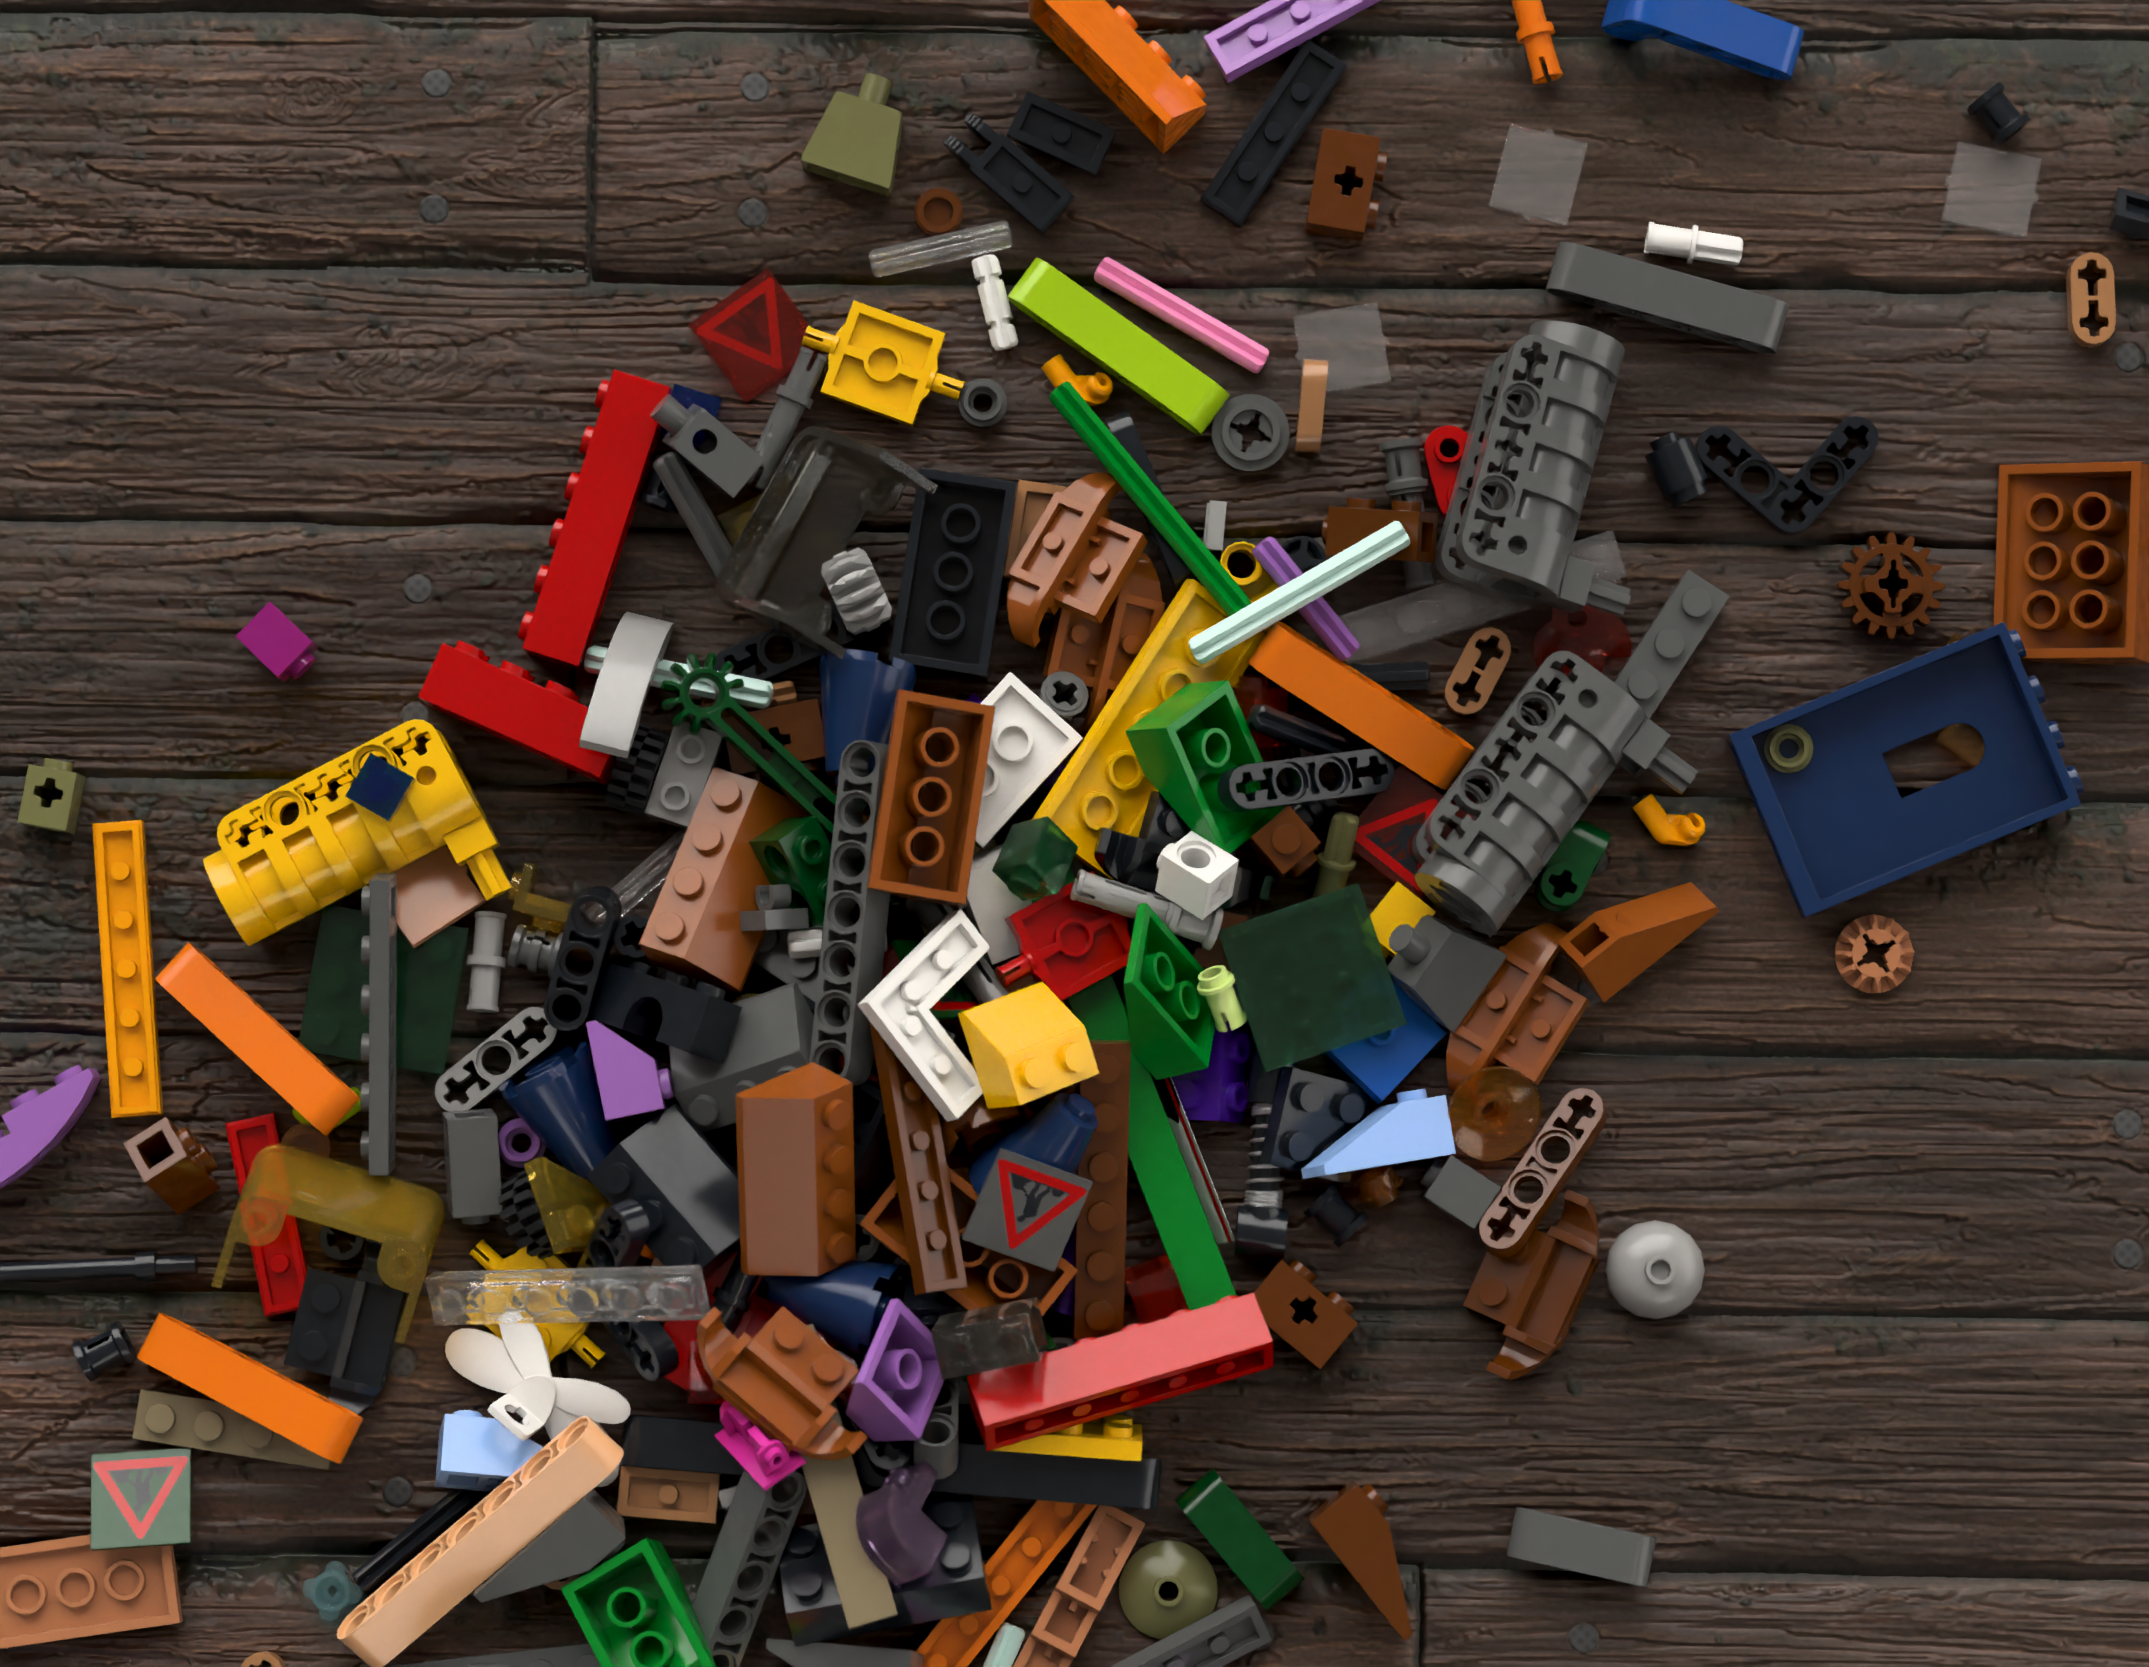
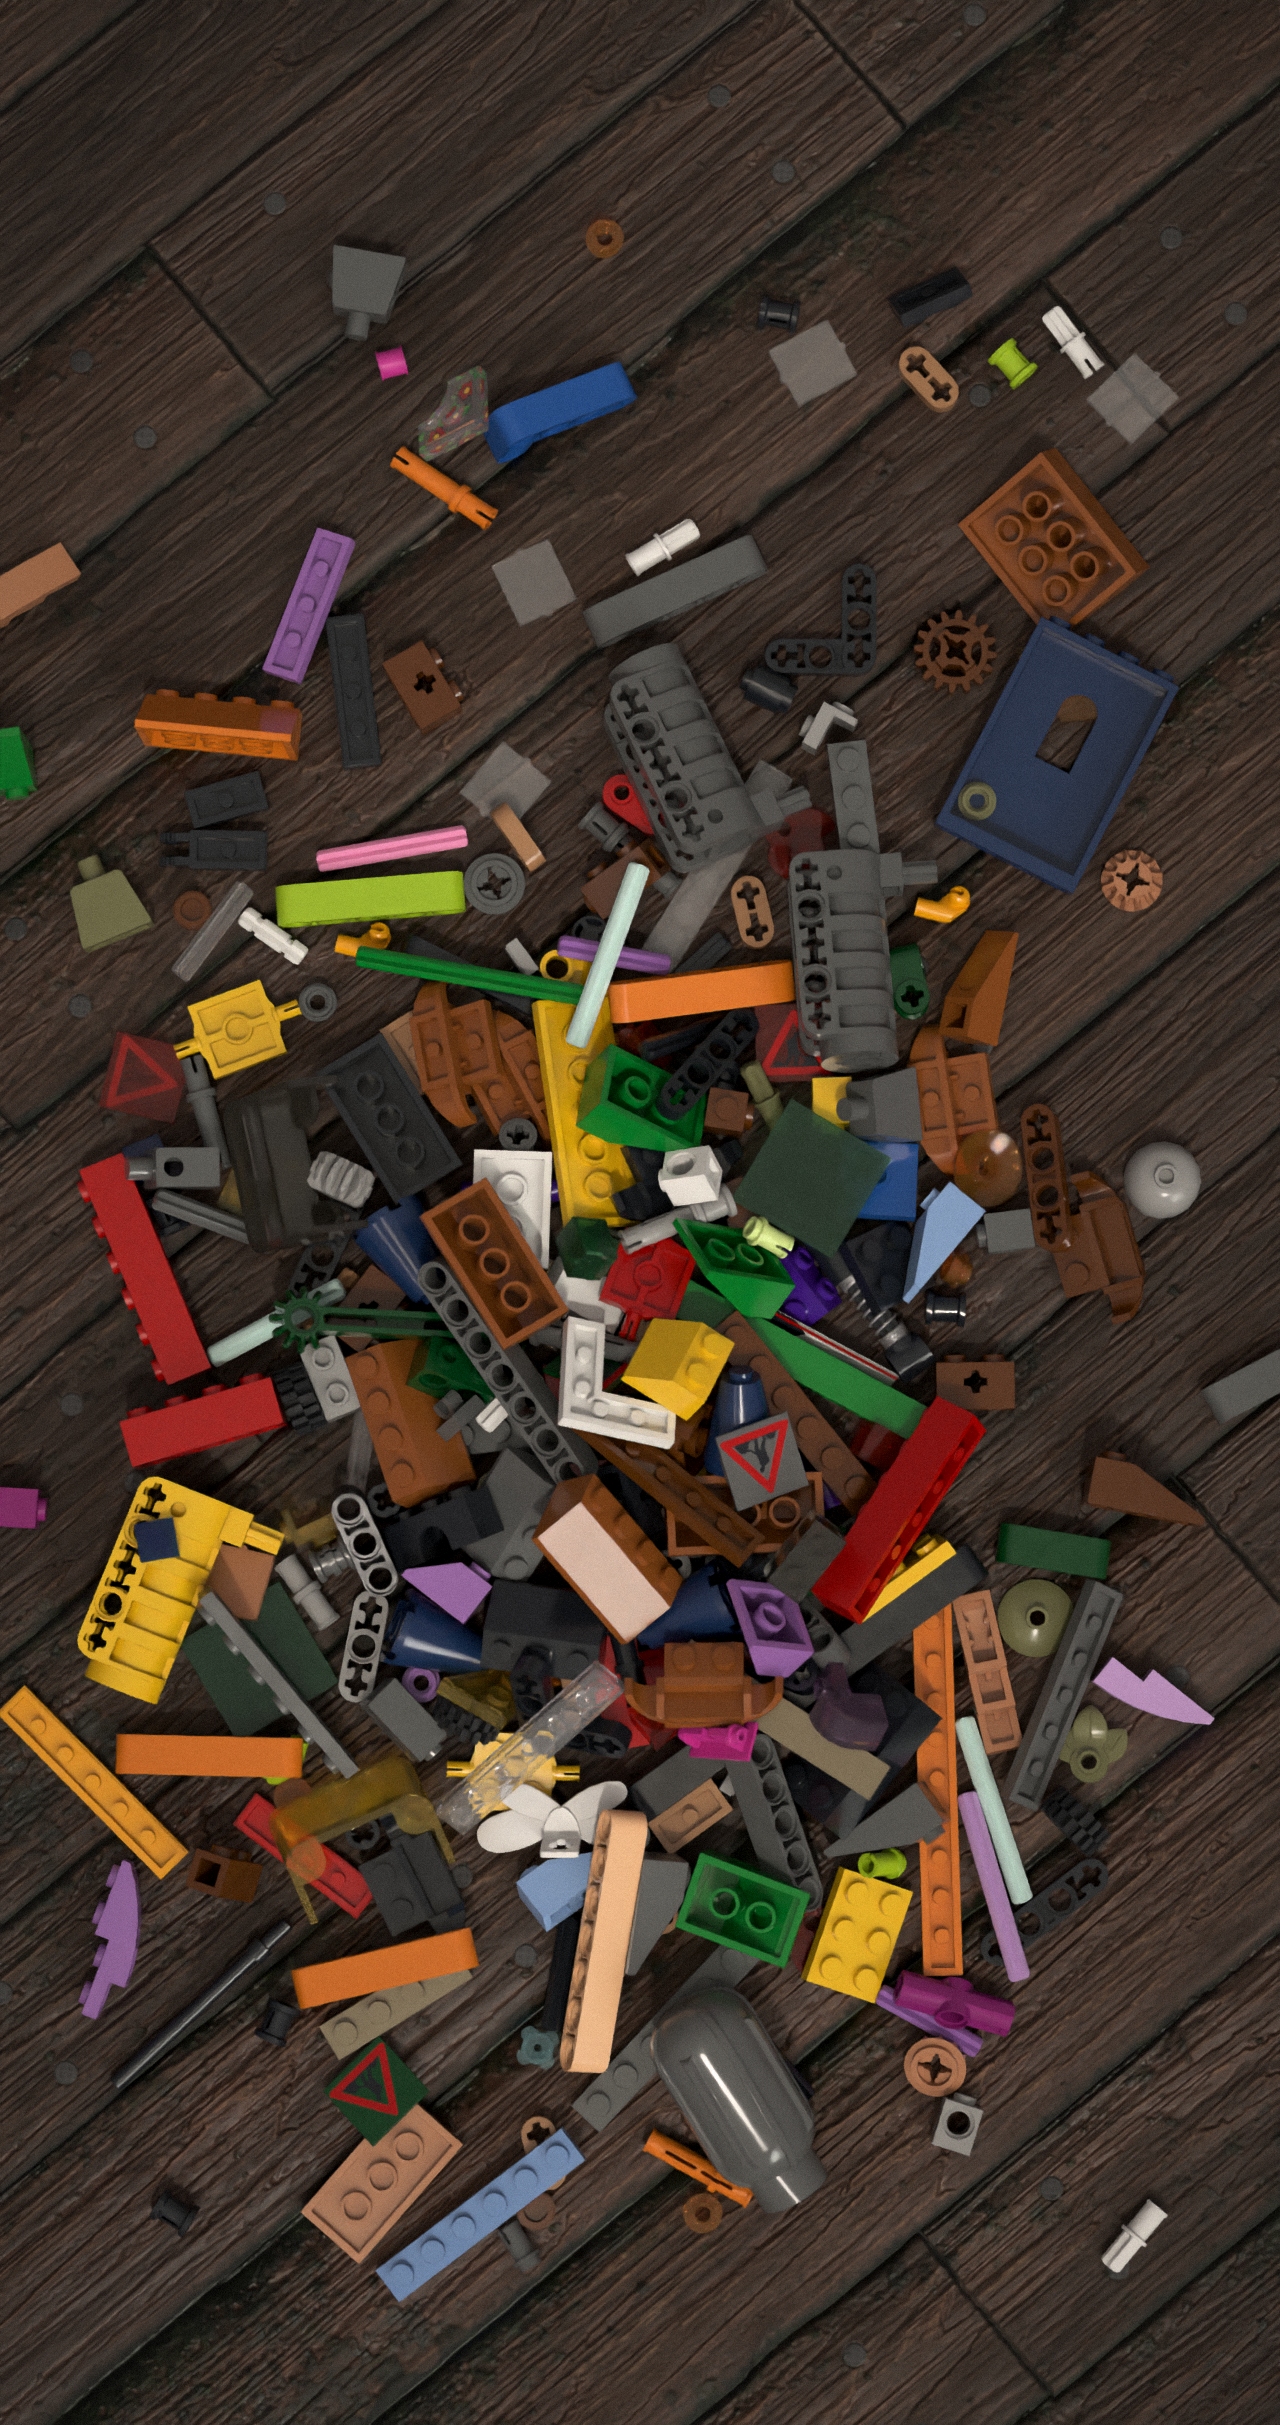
camera: 40 degrees left, 0 degrees up
light grey slope [579,611,674,758] -> none
none -> light grey bracket [799,701,858,755]

